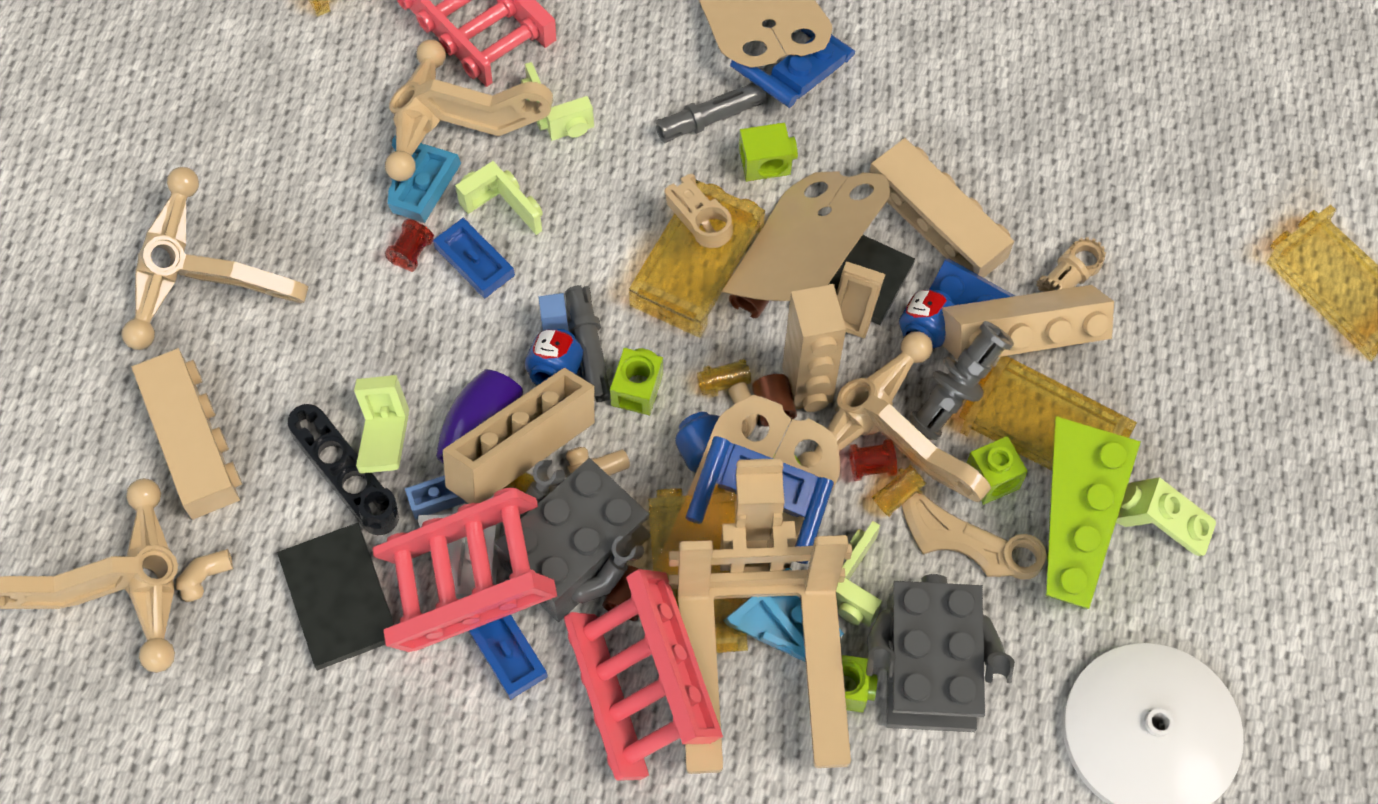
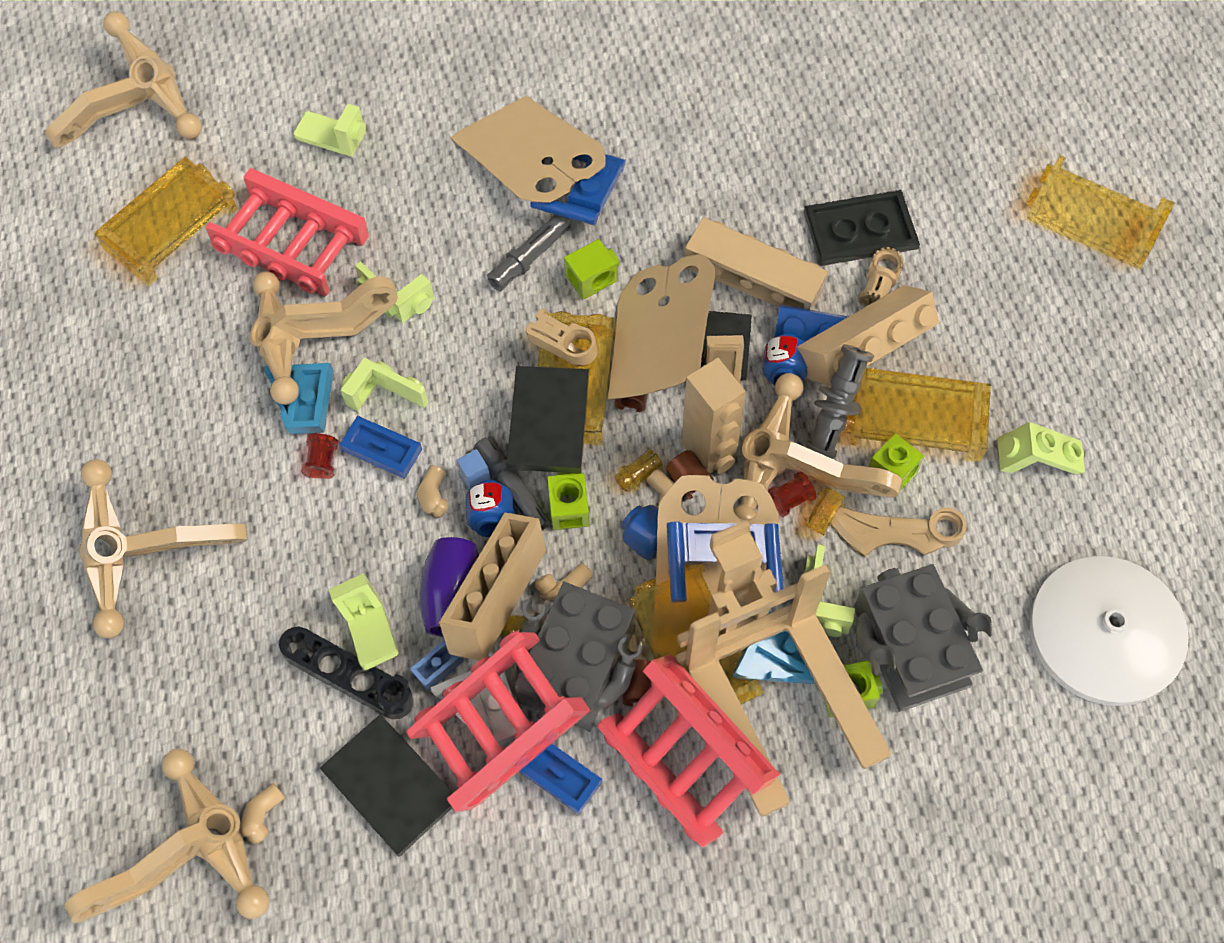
camera: 20 degrees left, 0 degrees up
tan brick [131,348,243,520] -> none
lime wedge [1045,416,1141,609] -> none
none -> tan arm [416,465,449,518]
none -> pearl dark grey tile [506,366,589,473]
none -> pearl dark grey tile [803,190,920,266]

